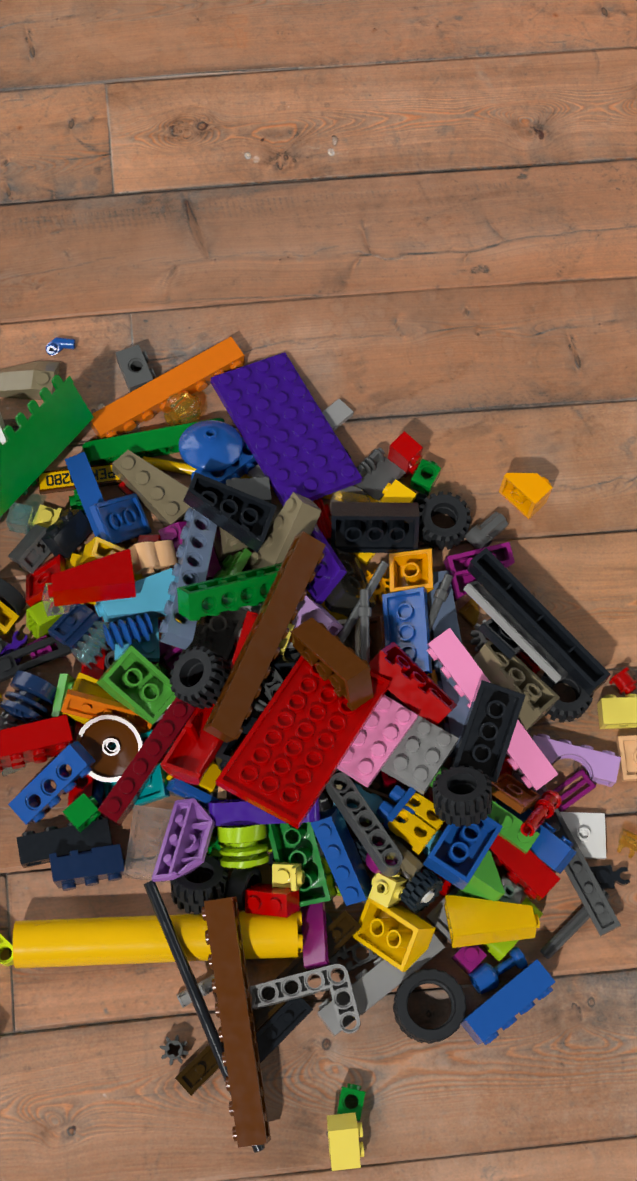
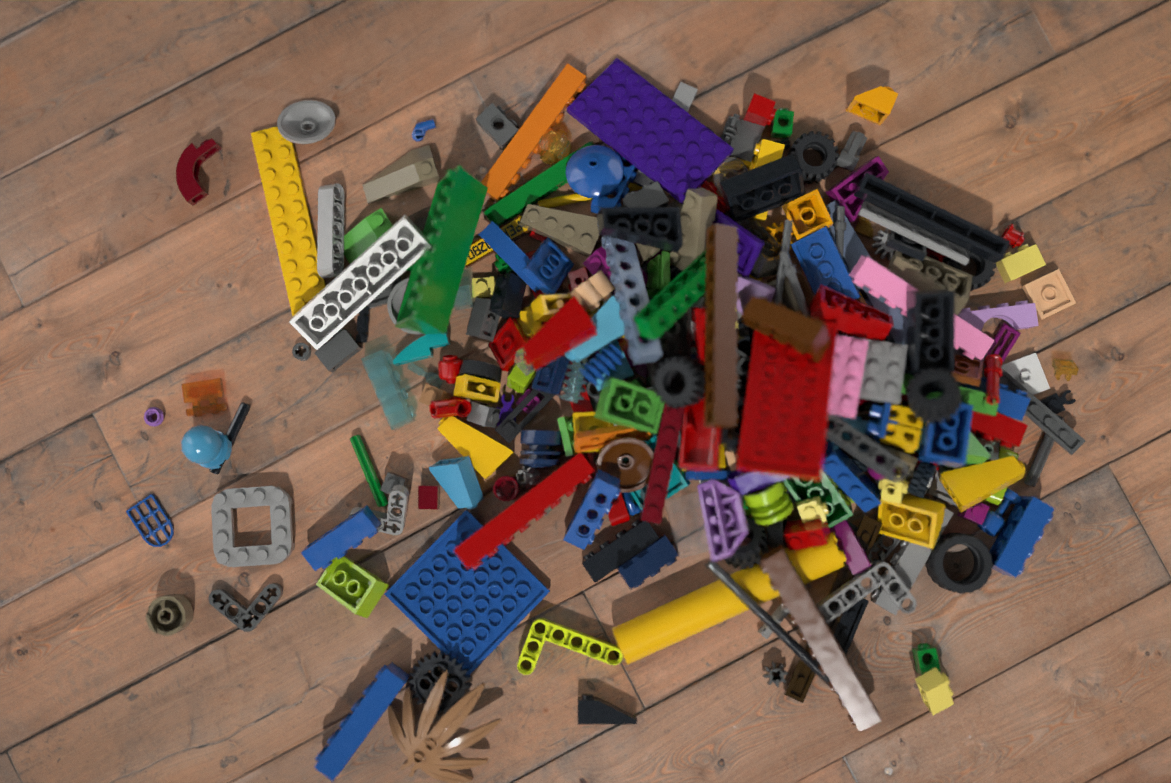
camera: 15 degrees left, 15 degrees up
green brick [63,793,101,833] -> none

